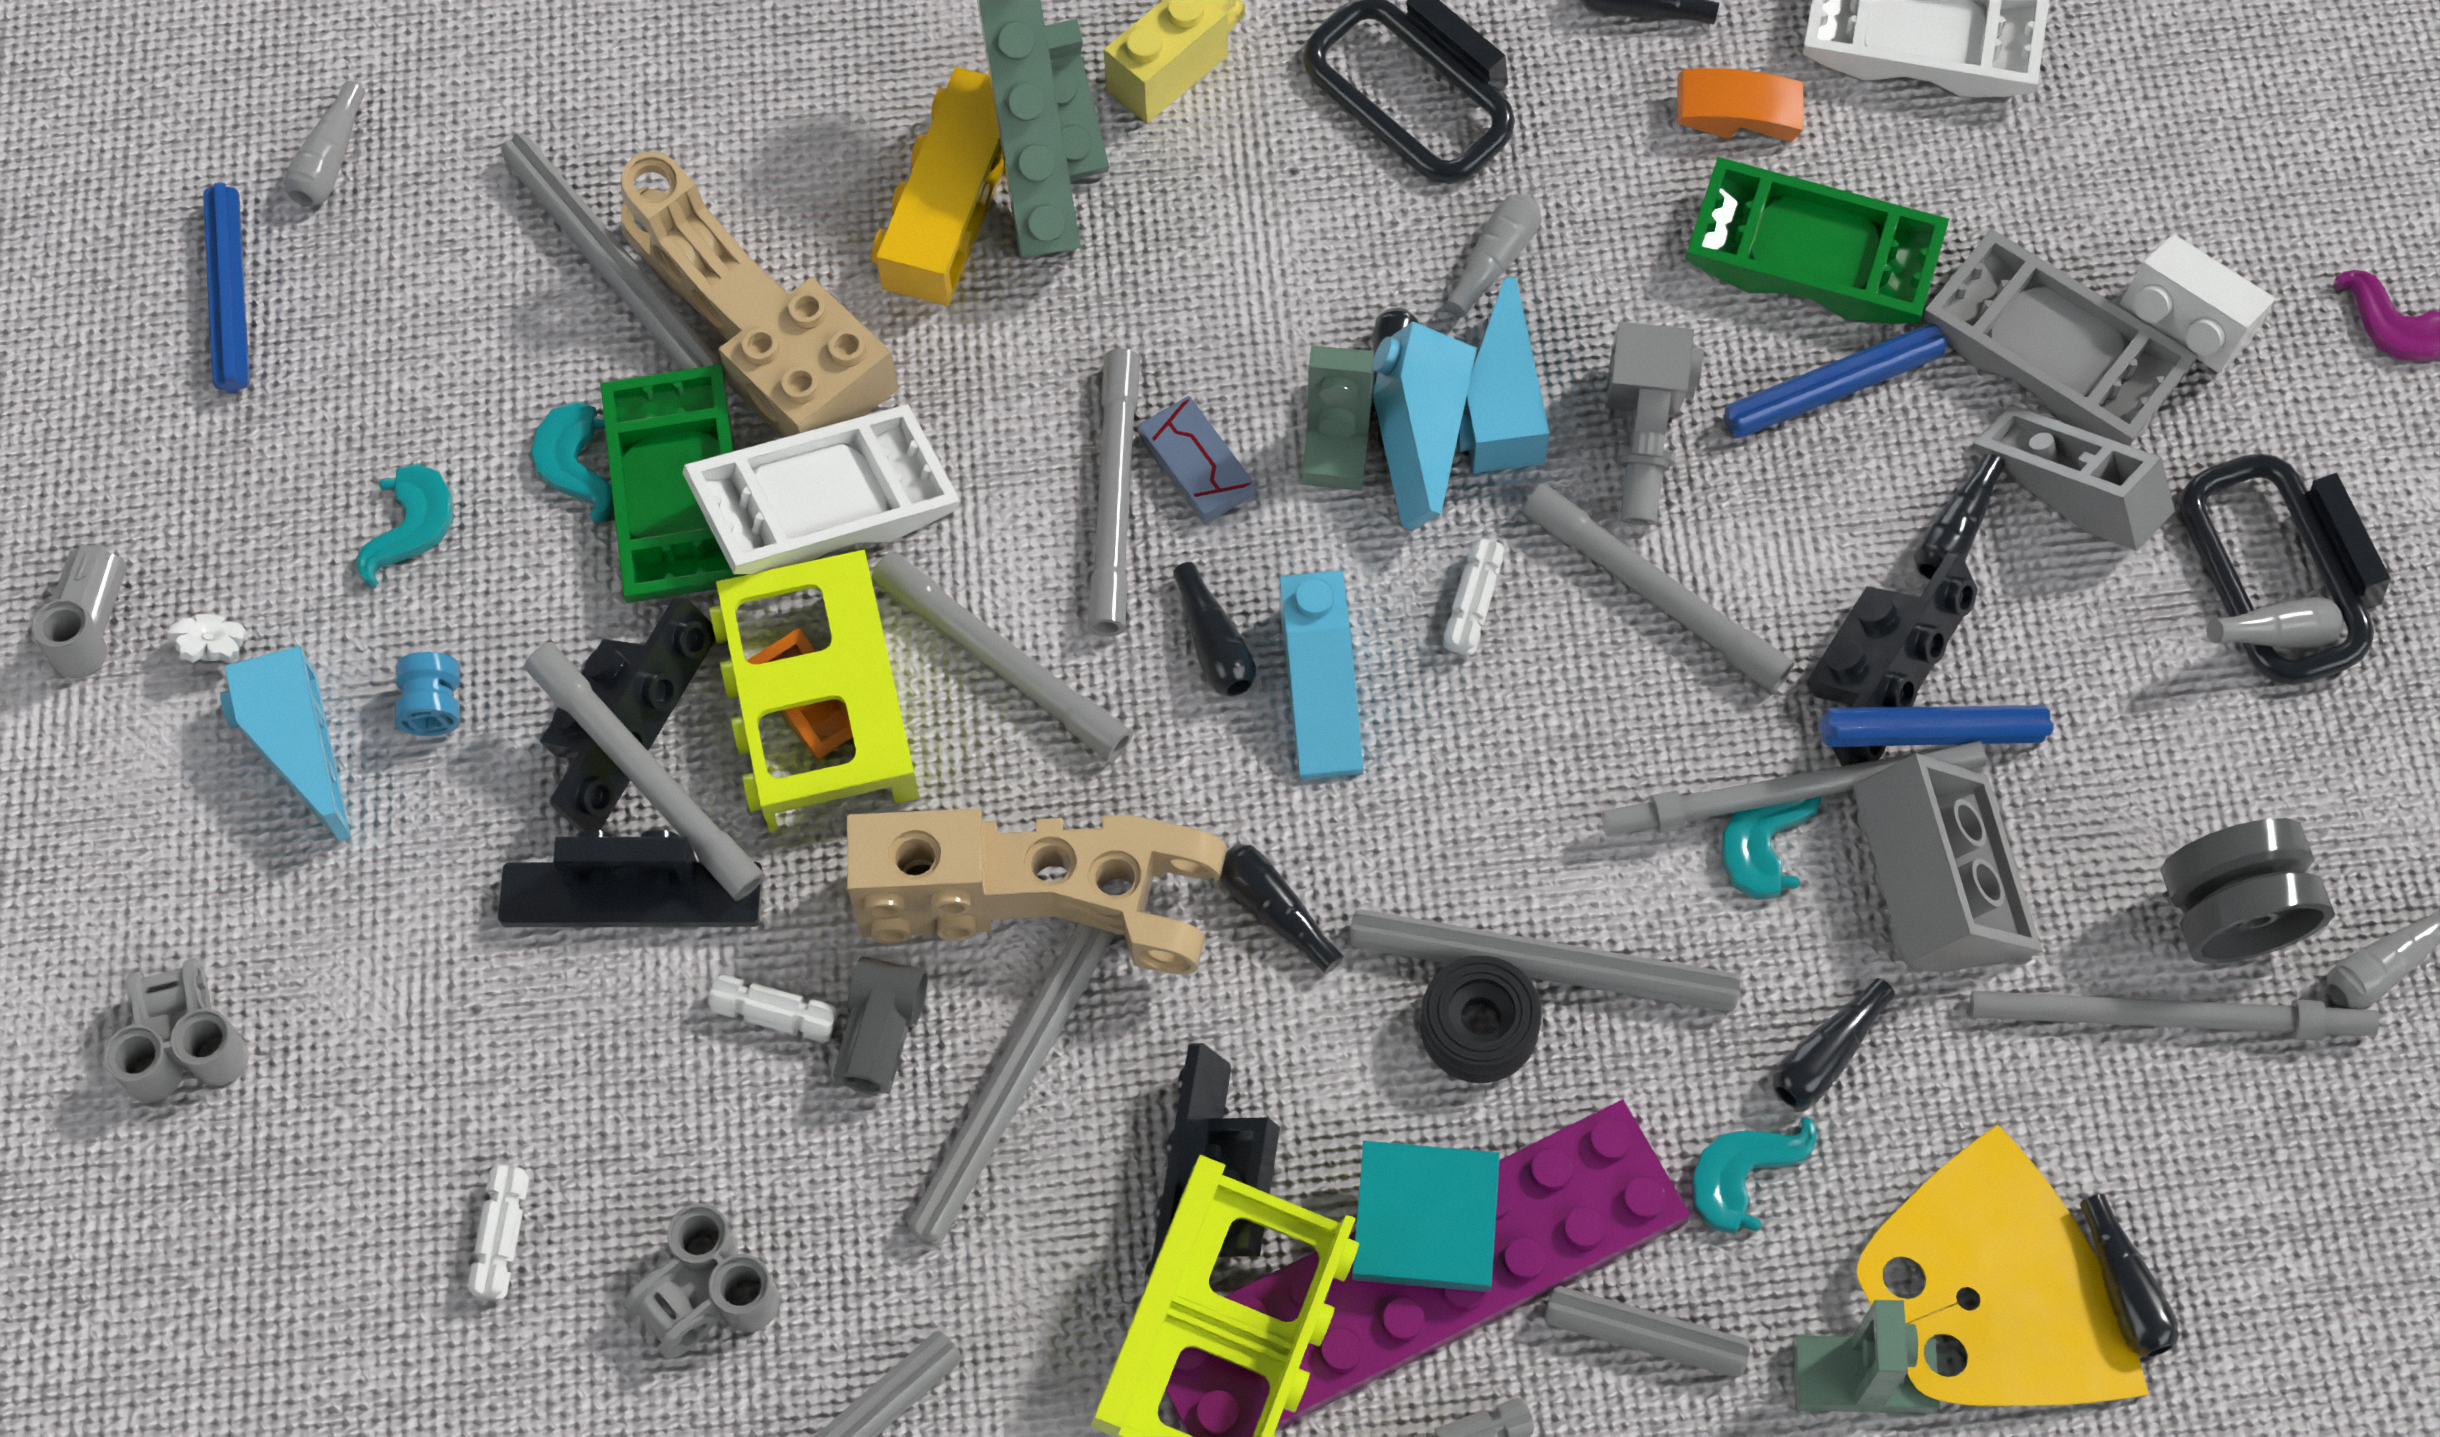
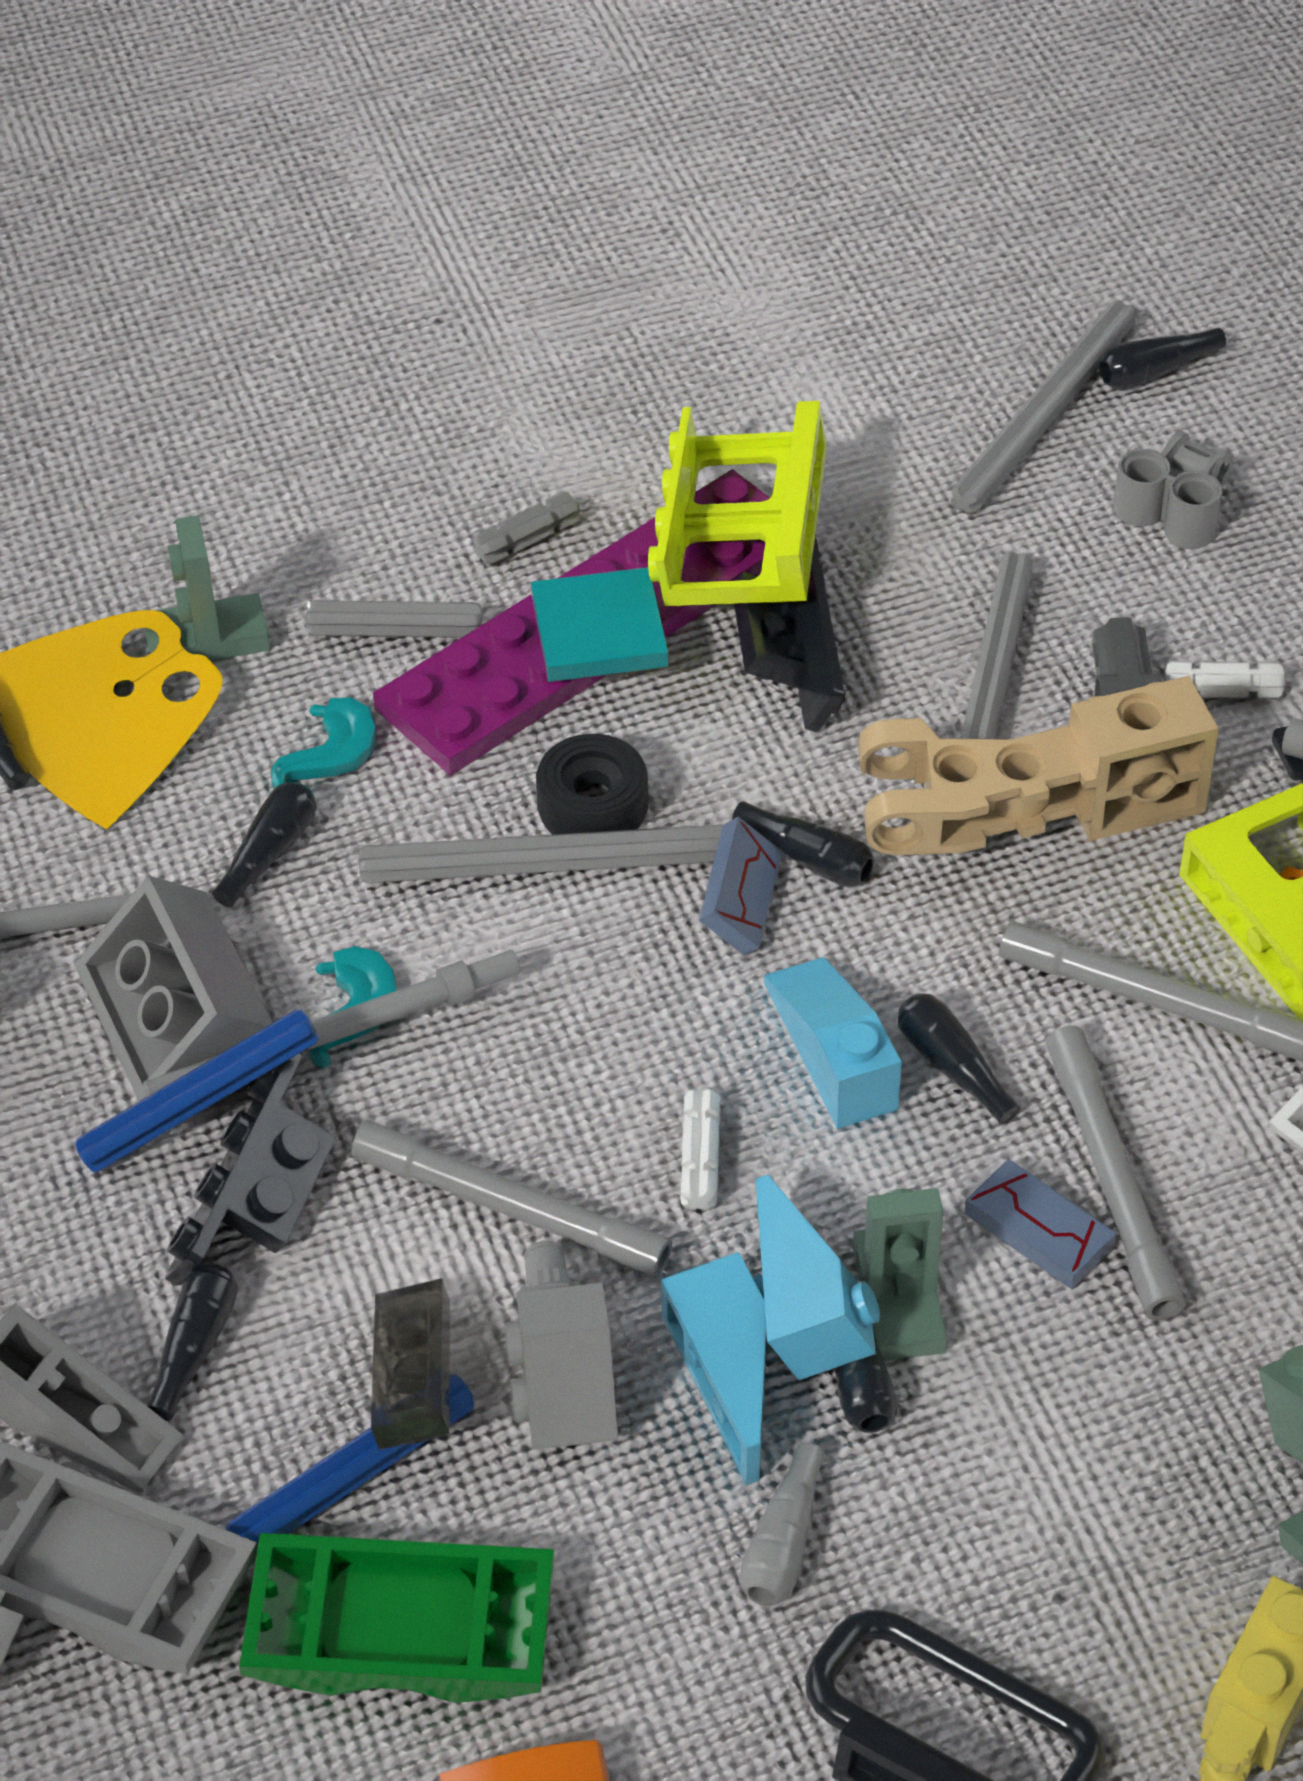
camera: 165 degrees right, 15 degrees down
none -> clear smoke plate [371,1278,450,1450]
none -> sand blue tile [699,817,782,955]

